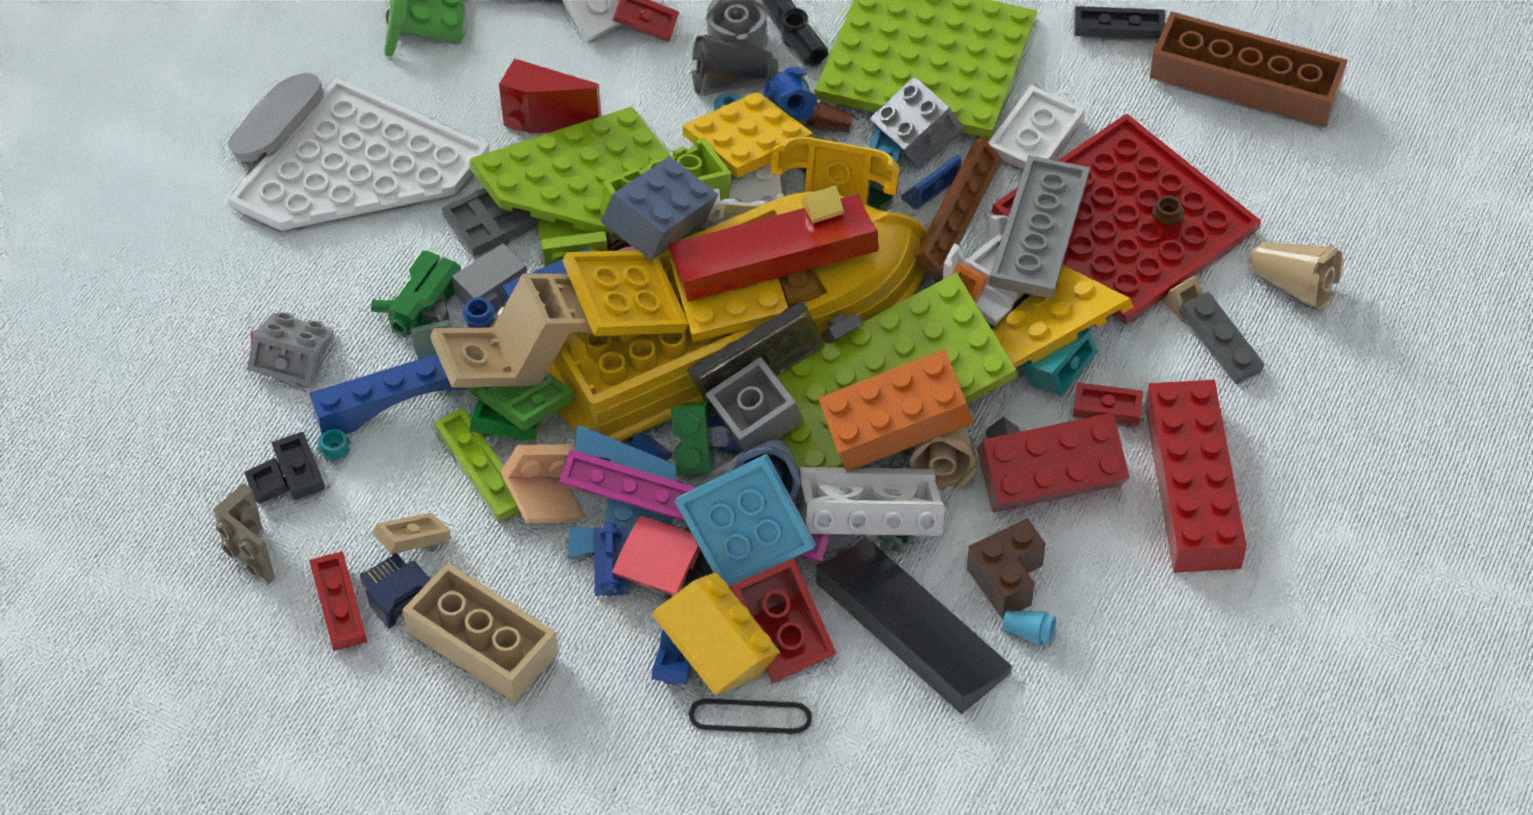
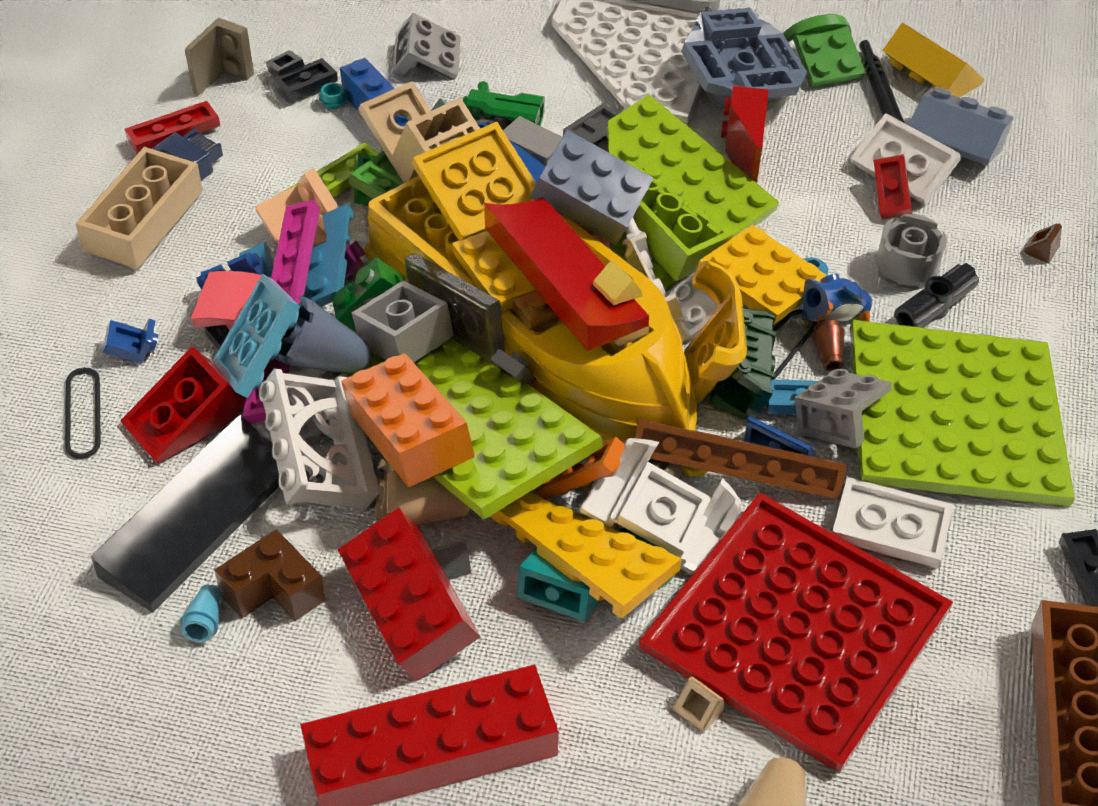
camera: 75 degrees right, 5 degrees down
tan plate [373,513,450,554] -> none
yellow slope [652,572,780,695] -> none
clear smoke cone [692,35,778,96] -> none
light grey plate [989,155,1090,299] -> none
red plate [1073,382,1143,425] -> none
reddish brown plate [1152,195,1184,226] -> none
dark grey plate [1180,291,1265,384] -> none
none -> sand blue piece [681,8,807,108]

